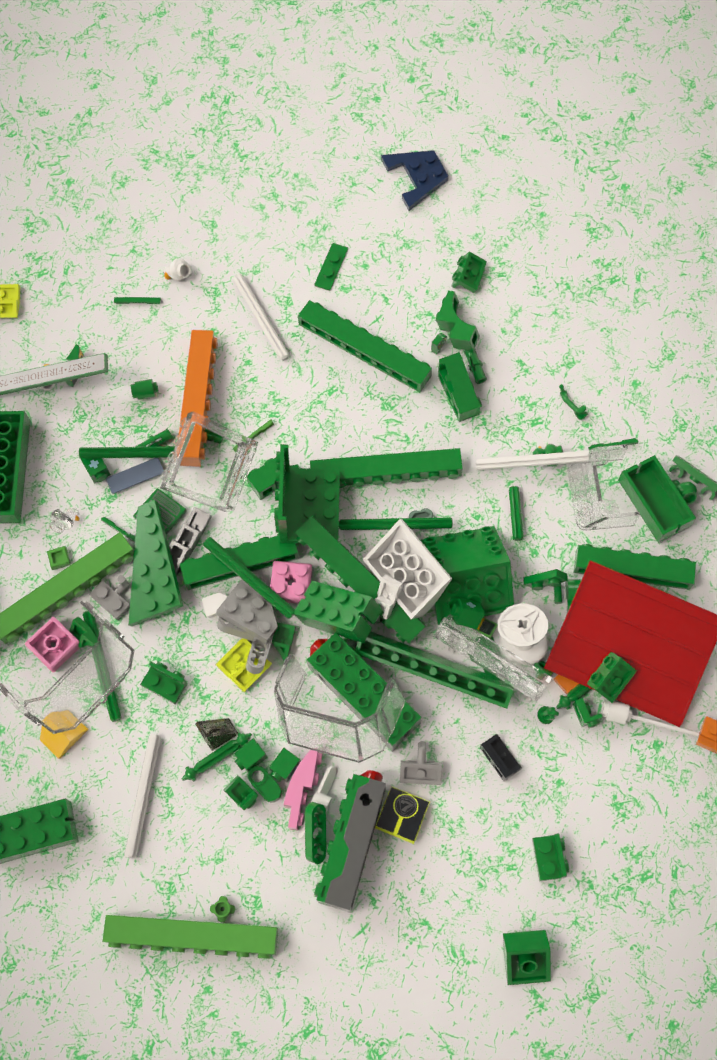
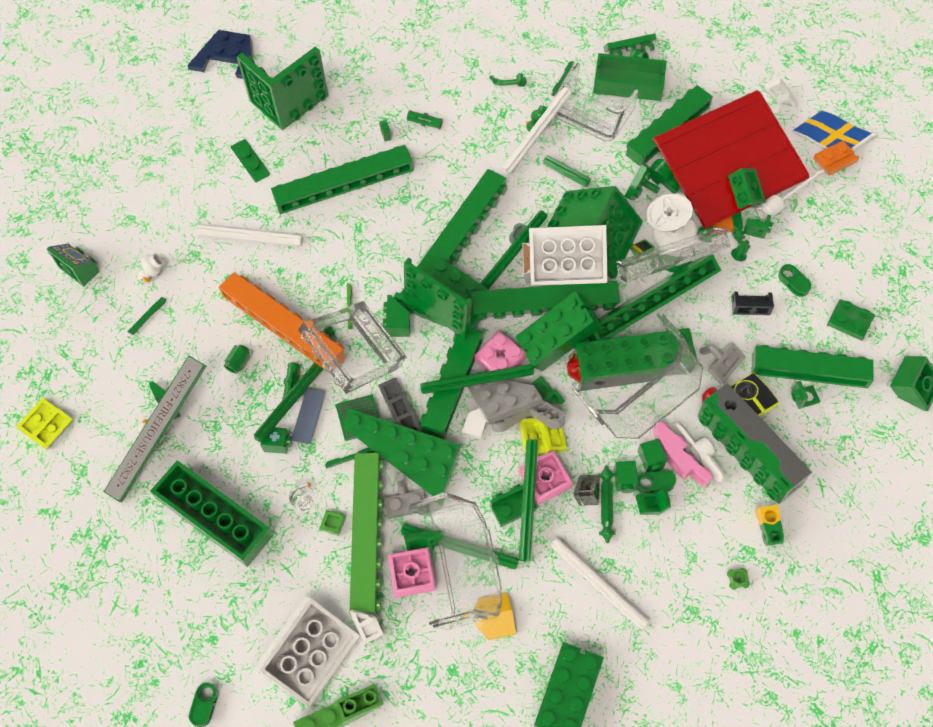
camera: 55 degrees left, 5 degrees down
bright green brick [102,915,278,959] -> none
green beam [305,802,326,864] -> none
white slope [374,575,403,619] -> none
green arch [436,290,480,351] -> none
green wedge [438,352,482,422] -> none
green bracket [451,251,487,293] -> none
green brick [451,597,485,630] -> none
none -> green slope [46,244,99,287]
none -> green bracket [237,46,329,131]
none -> green axle [519,439,538,562]
none -> bright pink brick [519,451,573,505]
none -> green brick [751,345,874,389]
none -> leg [755,505,784,546]
none -> green piece [778,264,811,297]
none -> green bracket [791,381,821,409]

